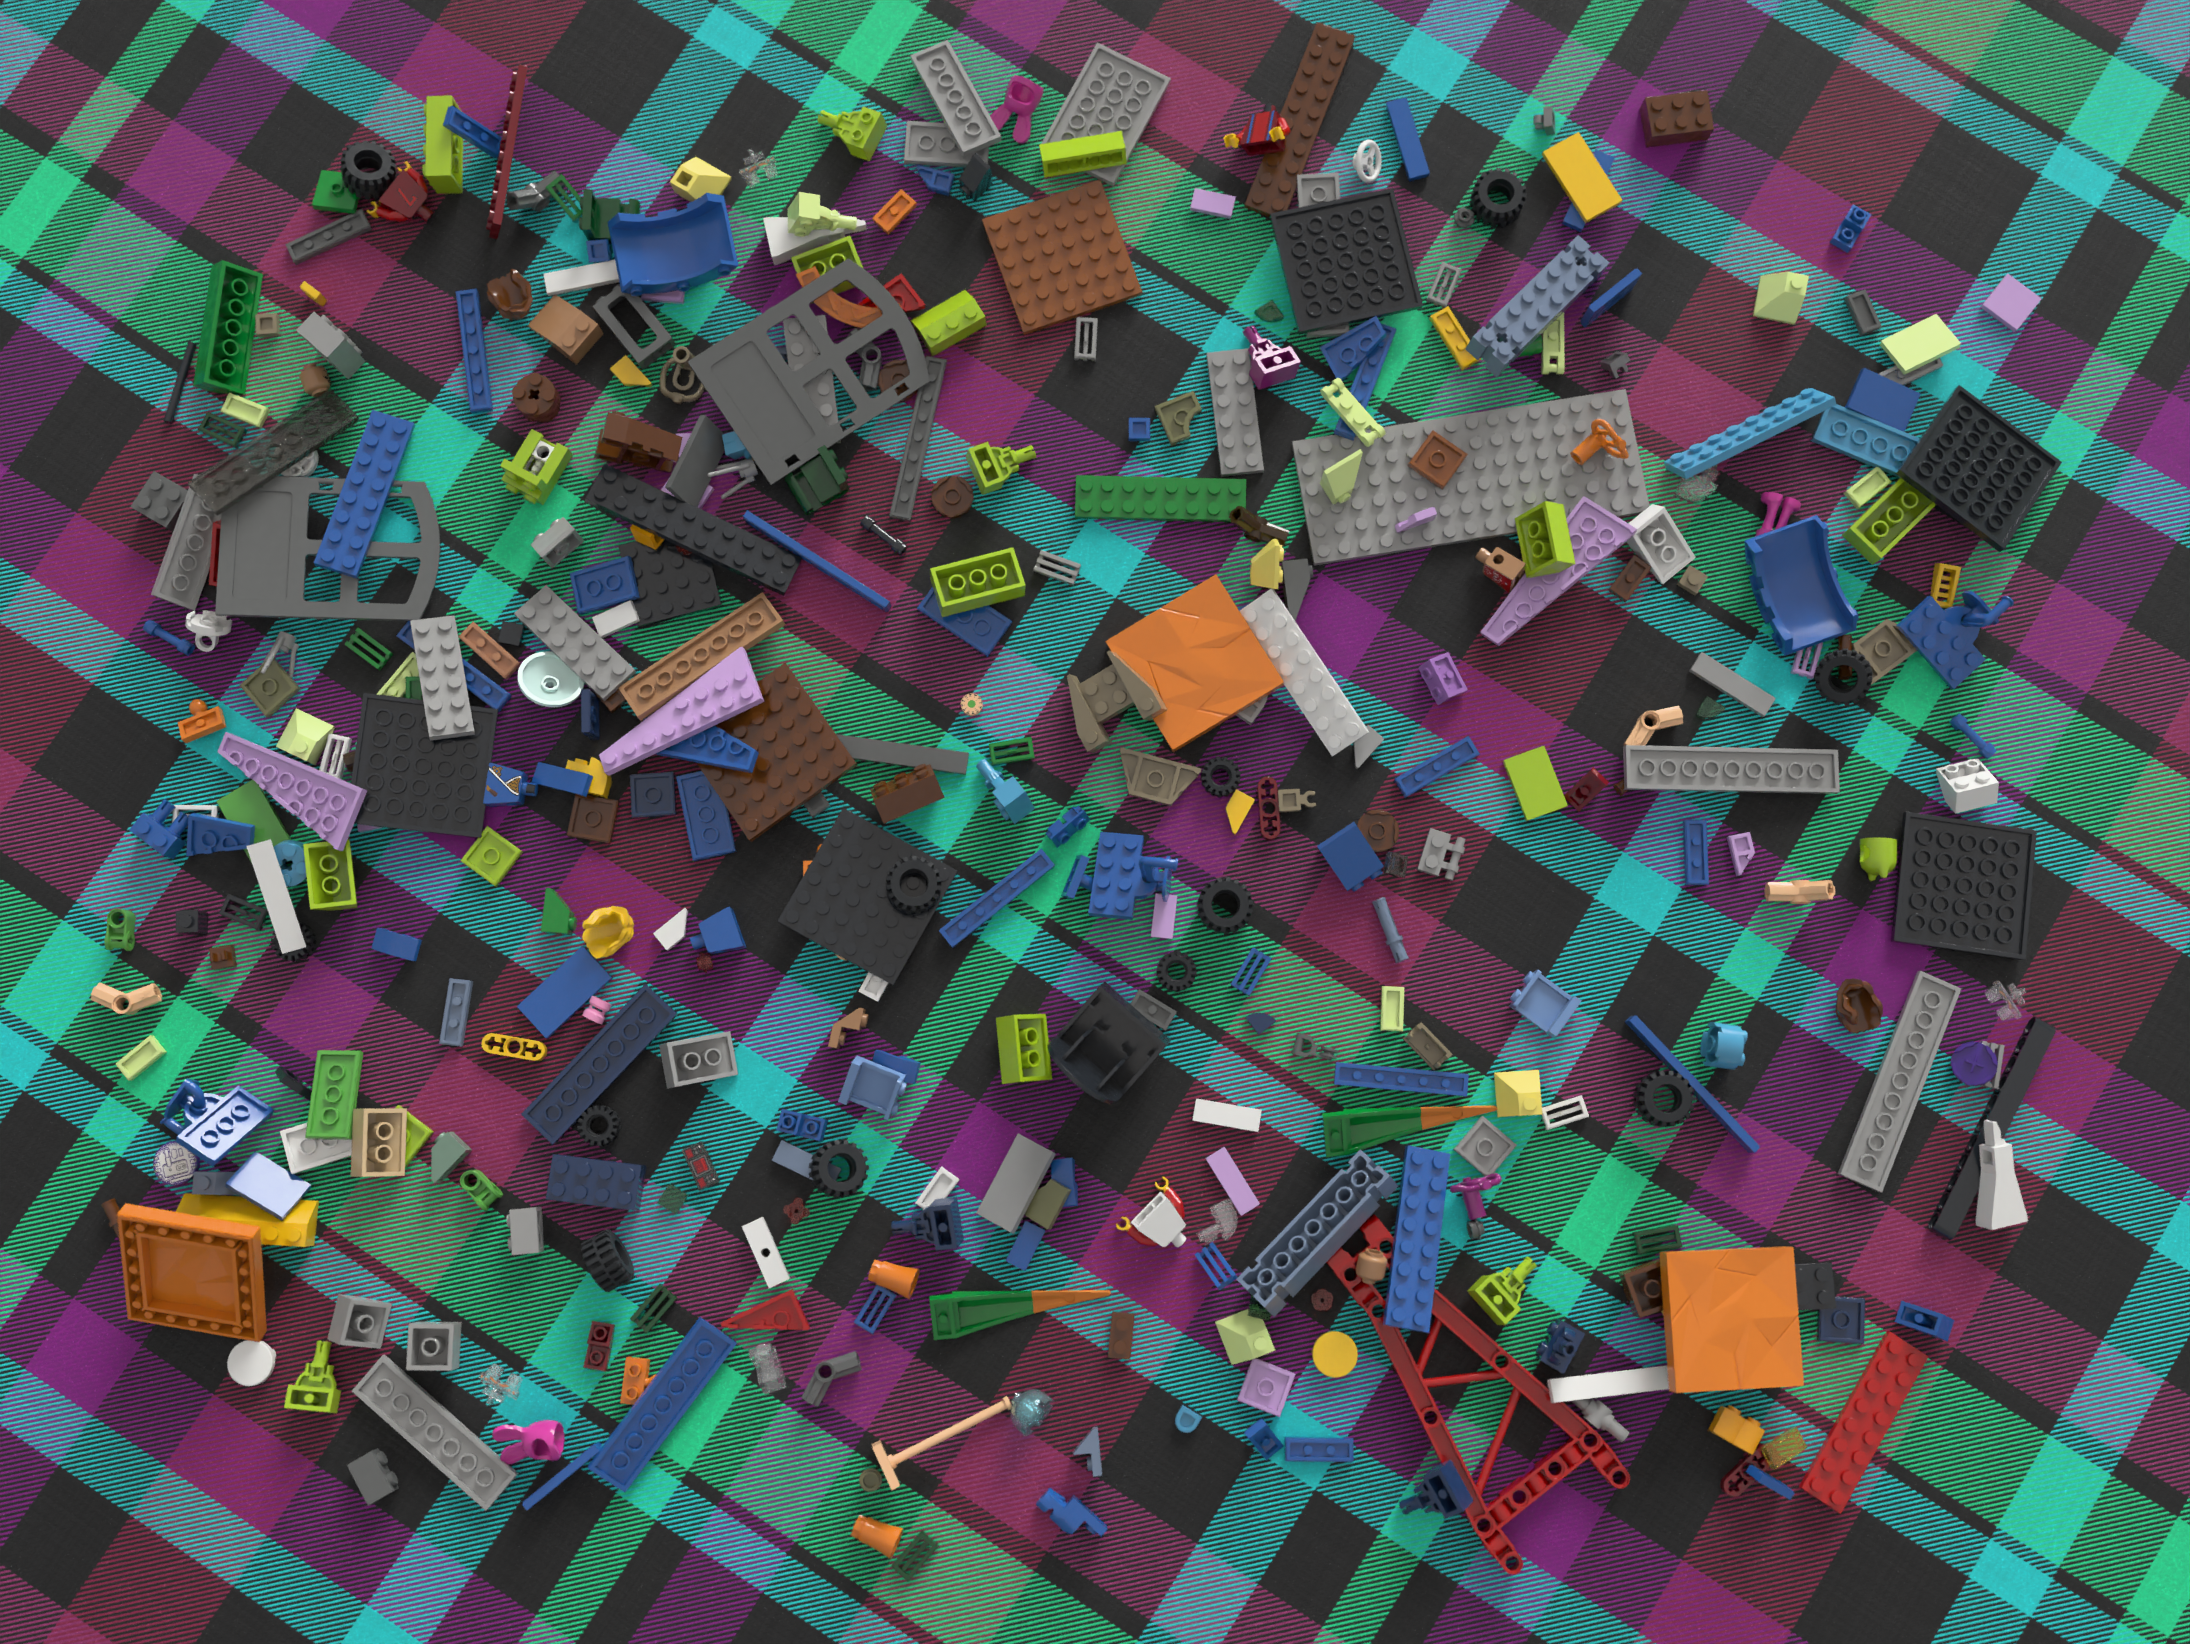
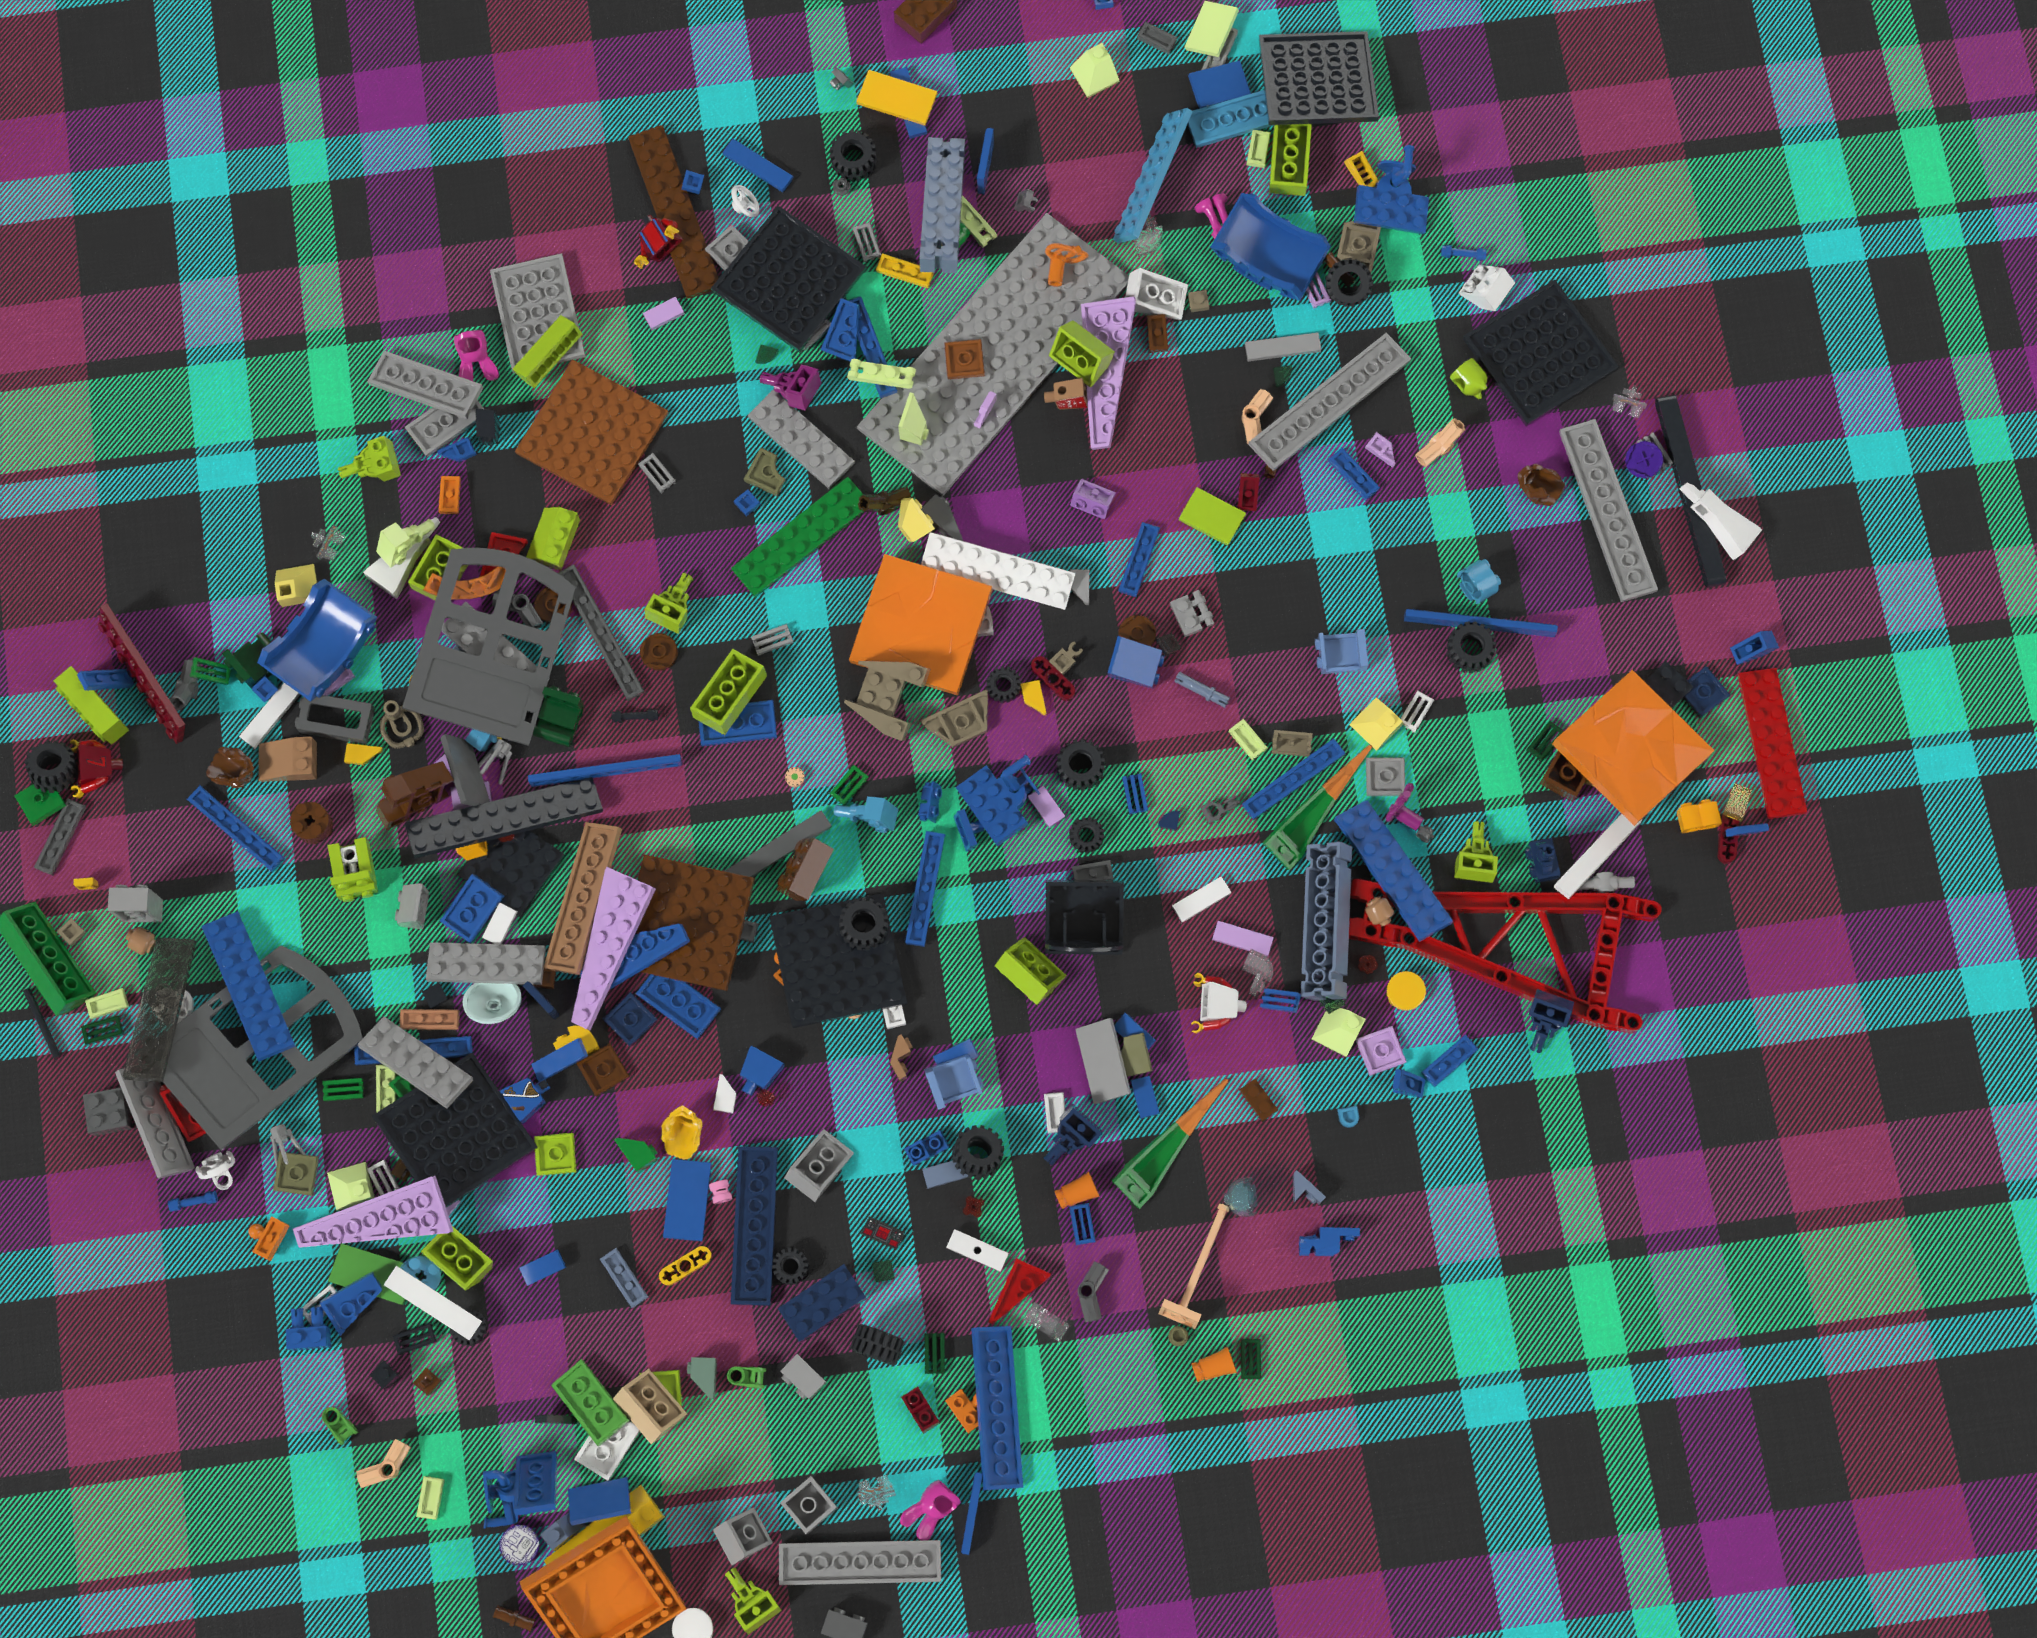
camera: 40 degrees left, 5 degrees down
none -> blue tile [681,170,704,194]

